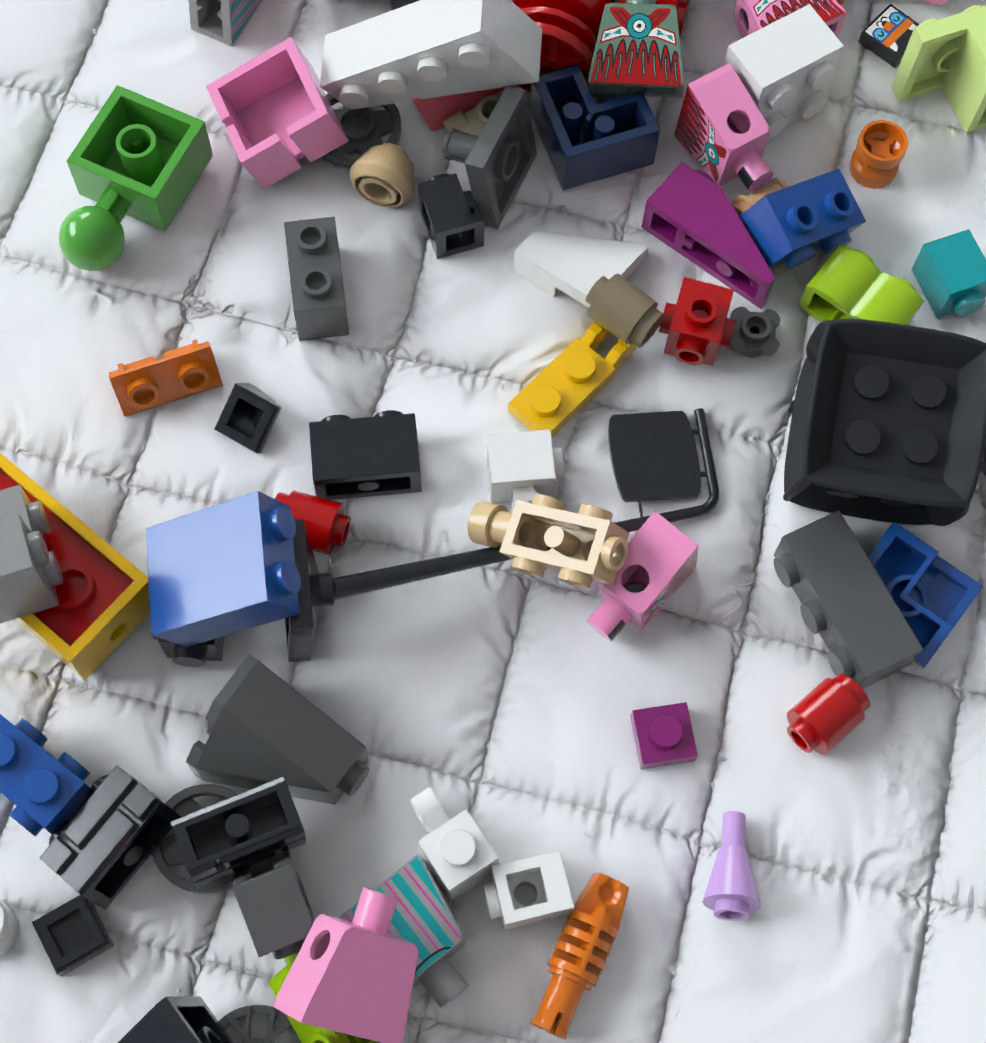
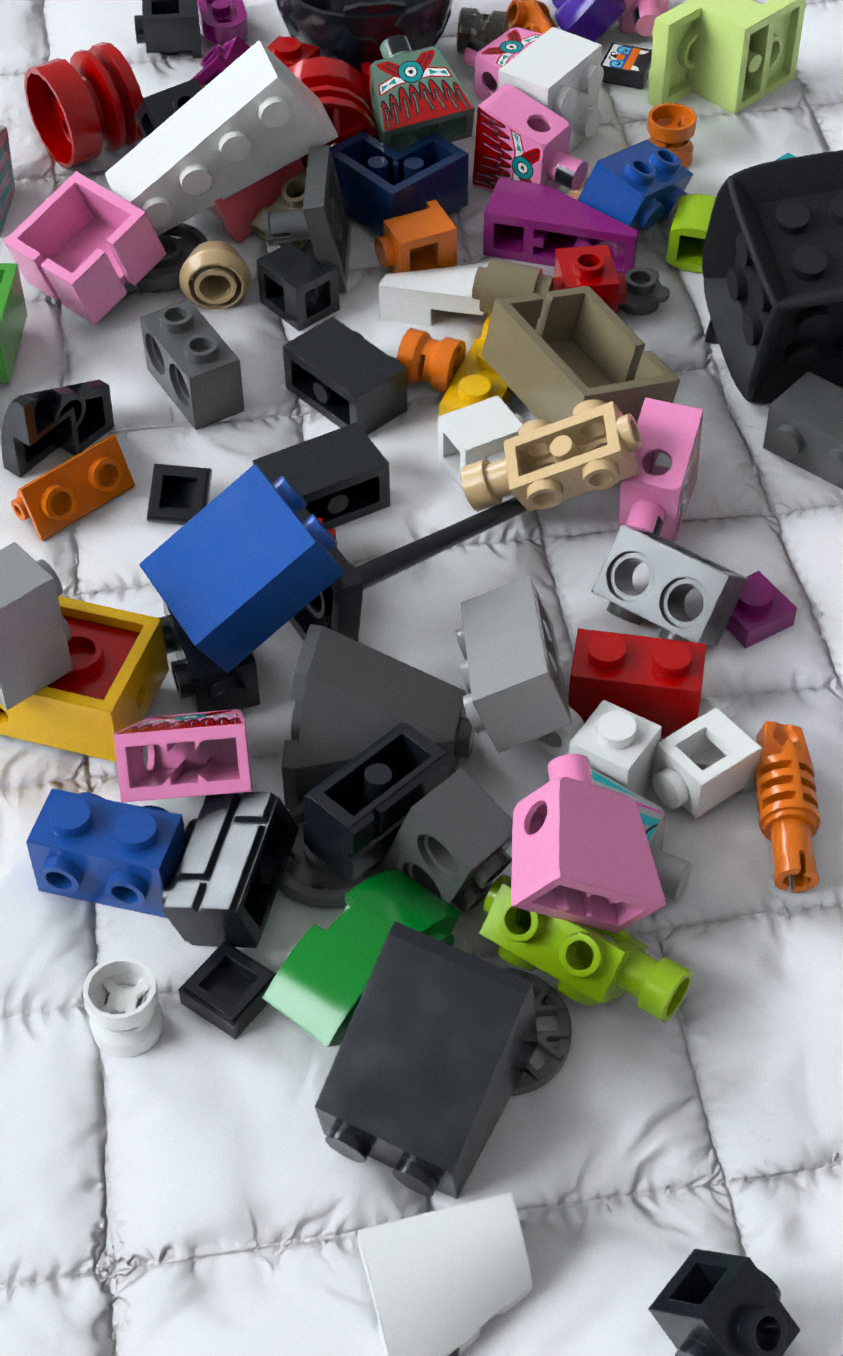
camera: 20 degrees left, 20 degrees down
none -> black slope [1,379,114,477]
none -> bright pink torso [114,709,253,803]
none -> green brick [263,869,462,1047]
none -> black brick [283,317,408,435]
none -> orange brick [374,199,457,273]
none -> orange wheel [396,328,466,393]
none -> light grey brick [456,575,573,753]
none -> dark tan piece [481,286,680,423]
none -> red brick [568,628,707,739]
none -> brick [591,524,748,646]

